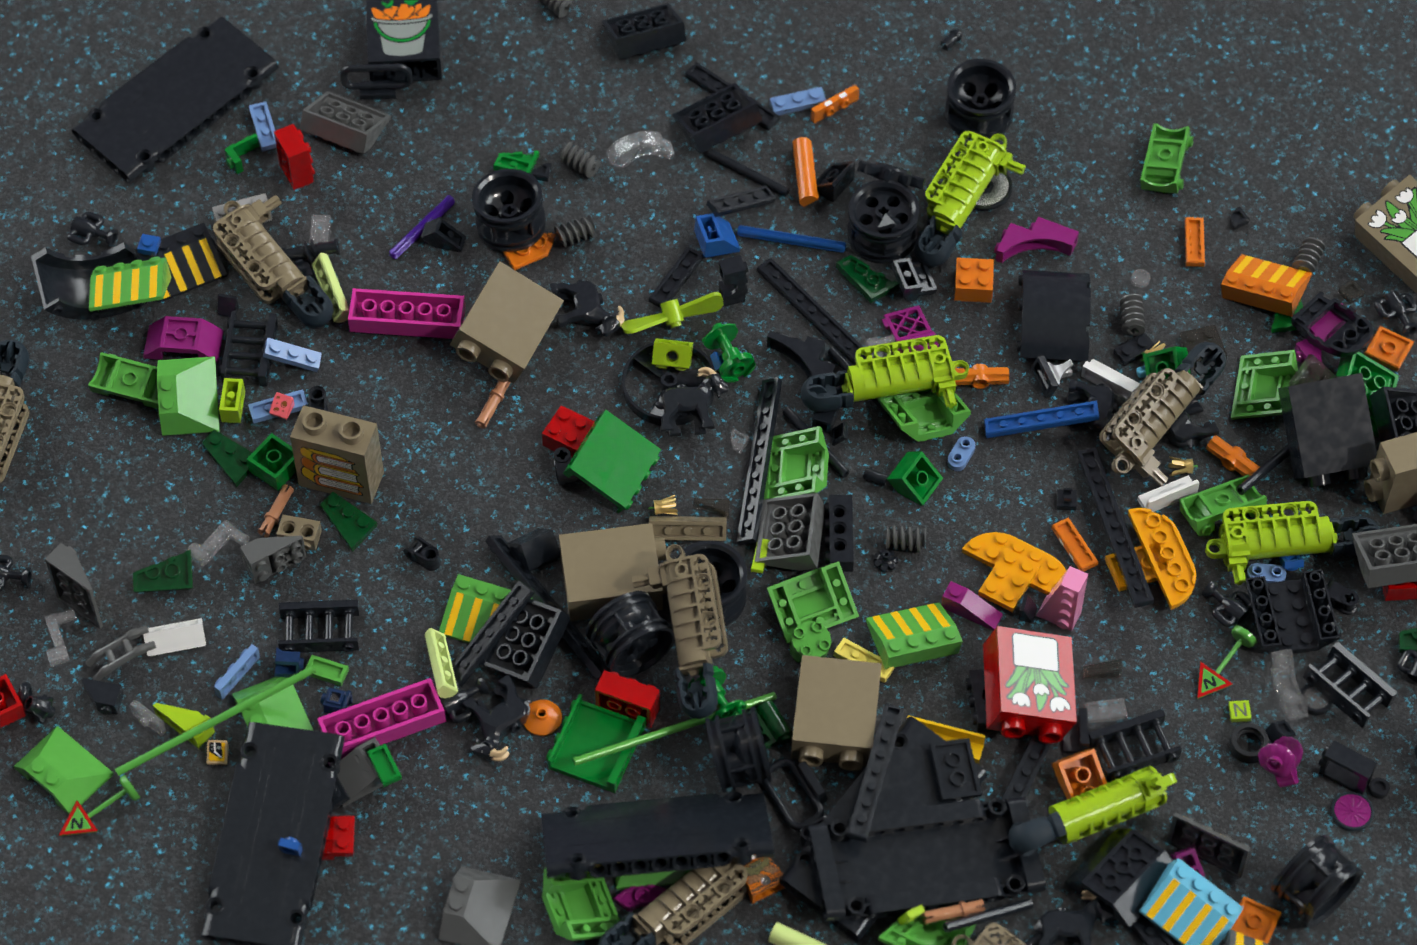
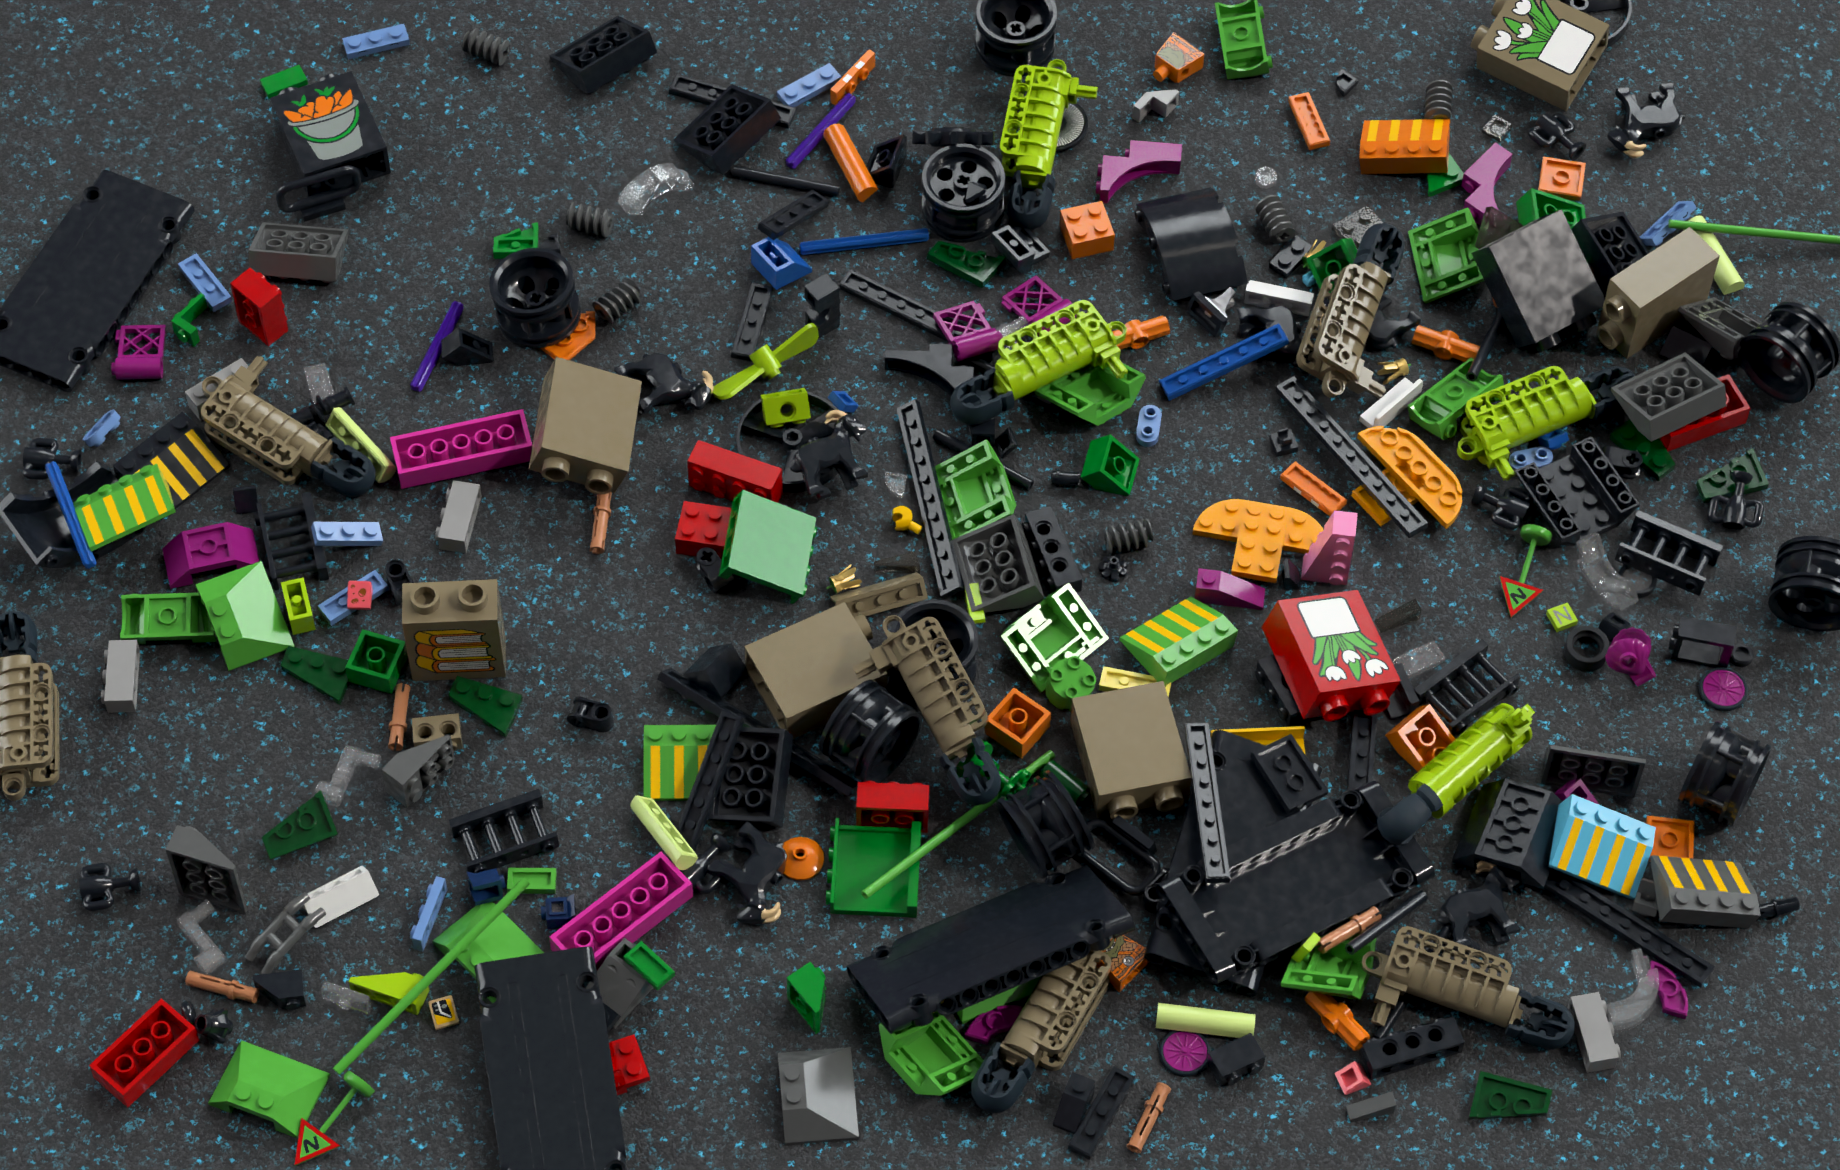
camera: 20 degrees left, 0 degrees up
blue plate [137,234,161,256] -> none
blue plate [278,837,303,857] -> none
green piece [702,323,756,382] -> none
black slope [1292,291,1374,357] -> none
none -> blue axle [45,461,97,569]
none -> medium blue plate [83,409,121,447]
none -> light grey brick [101,640,140,713]
none -> magenta piece [111,325,166,380]
none -> nougat pin [185,970,259,1003]
none -> light grey brick [435,480,482,553]
none -> red brick [687,440,783,503]
none -> dark purple axle [786,93,856,169]
none -> green slope [786,962,826,1034]
none -> yellow piece [892,506,922,534]
none -> magenta piece [933,301,1003,361]
none -> orange brick [985,688,1051,758]
none -> light grey slope [1132,89,1179,122]
none -> torso [1153,33,1204,83]
none -> dark green wing [1610,419,1675,481]

